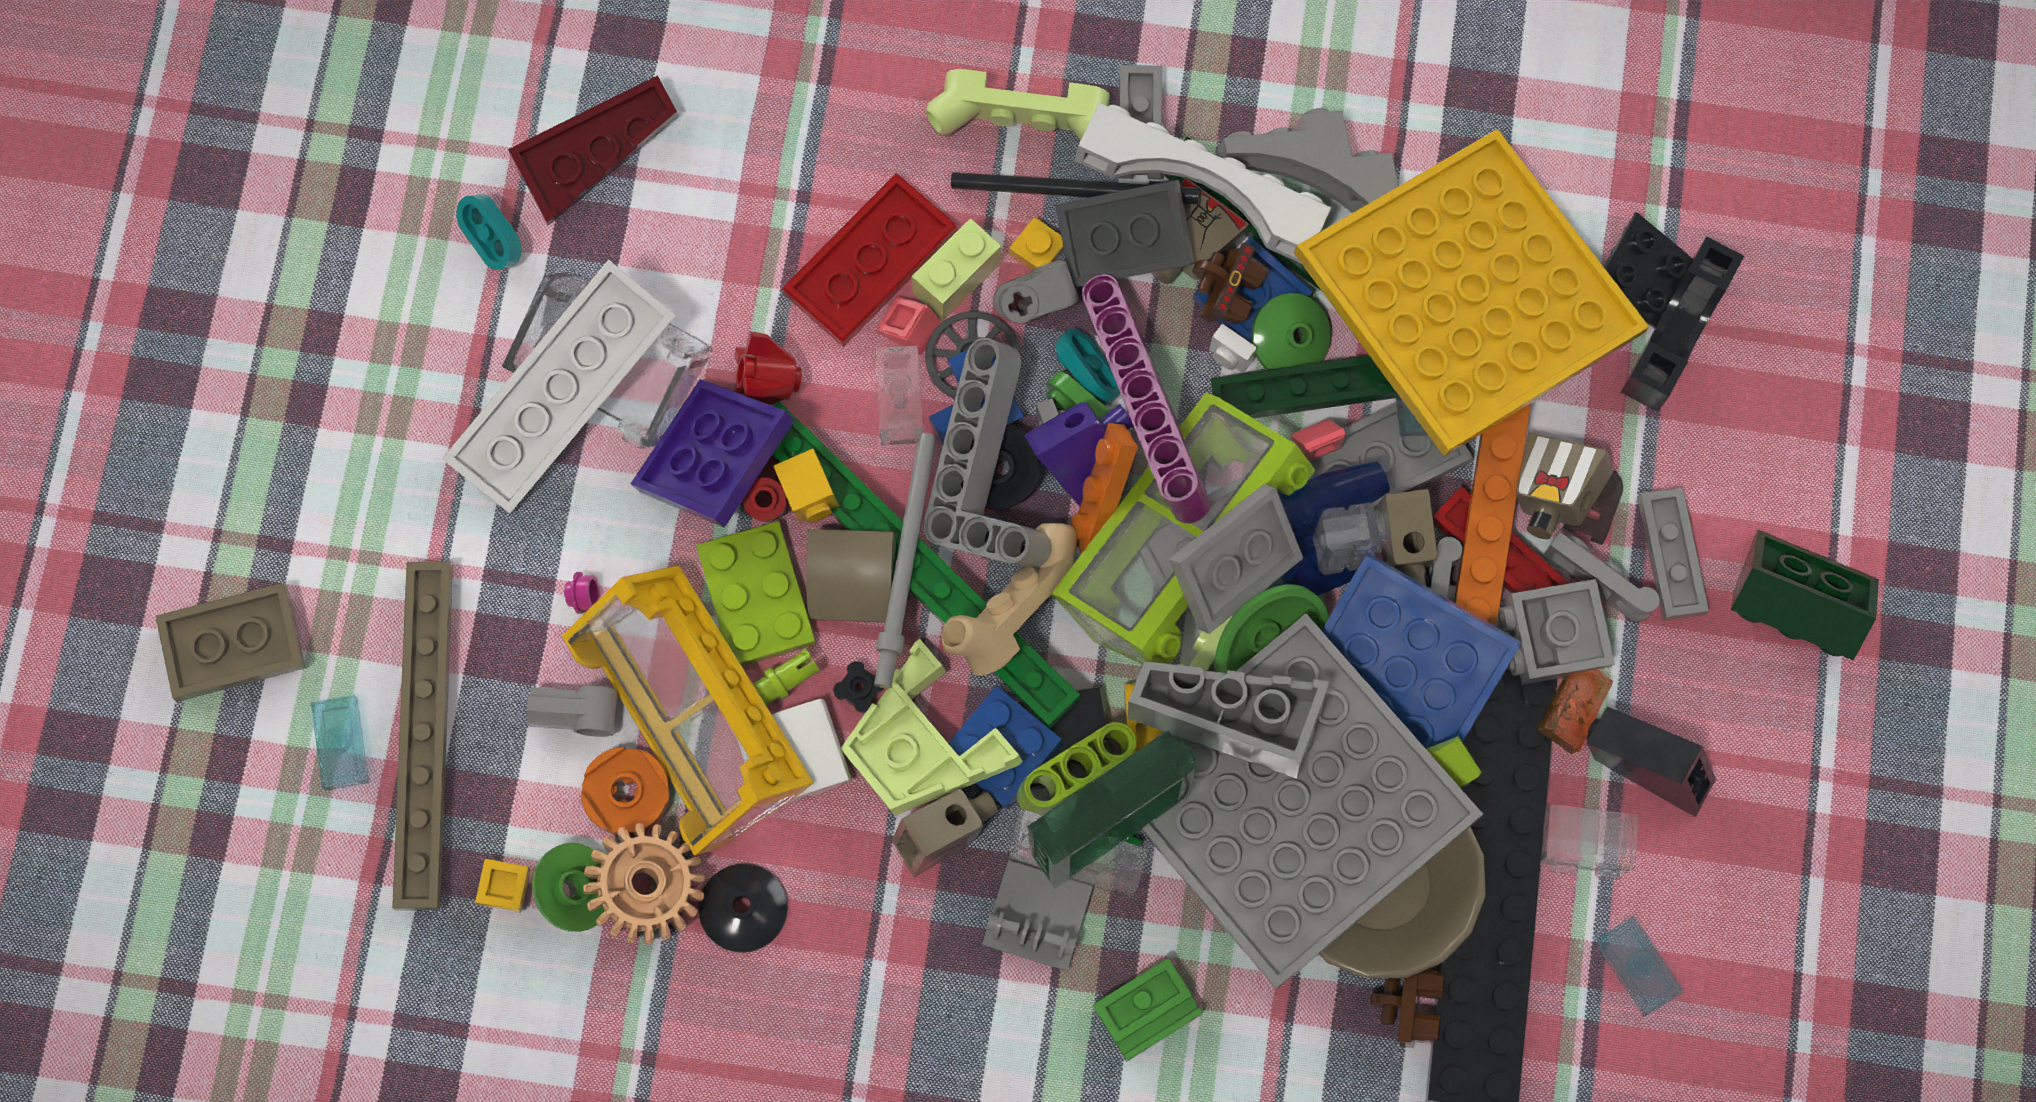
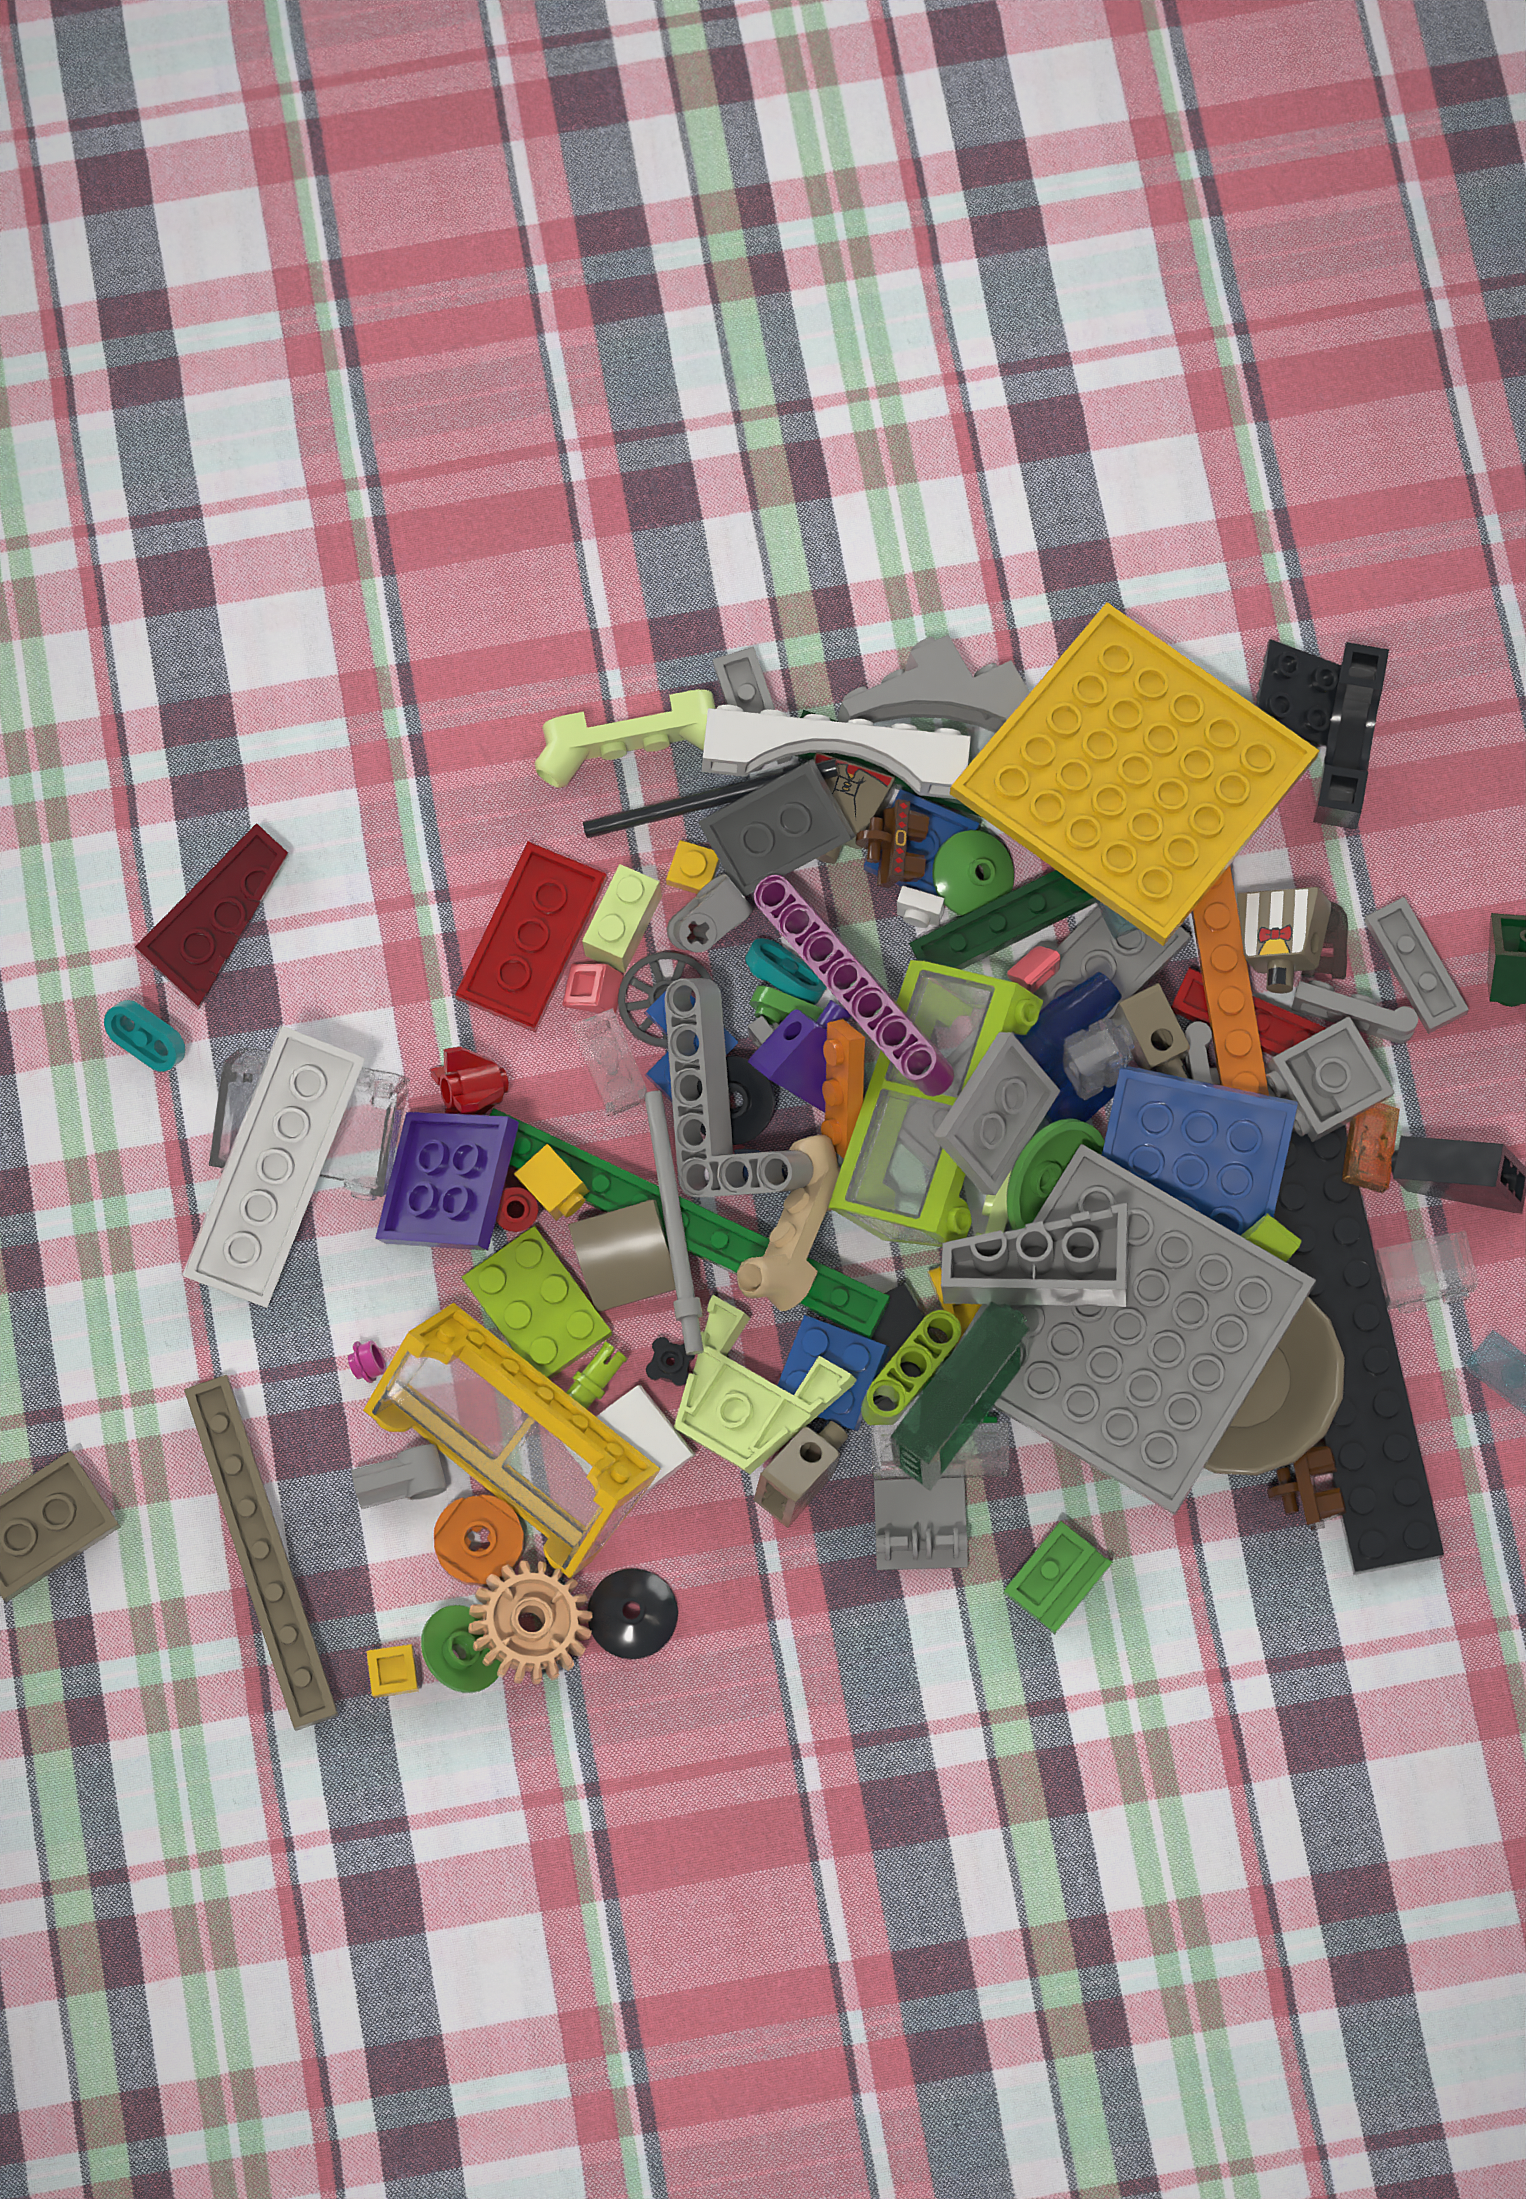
camera: 10 degrees left, 0 degrees up
clear light blue plate [311,695,369,791] -> none

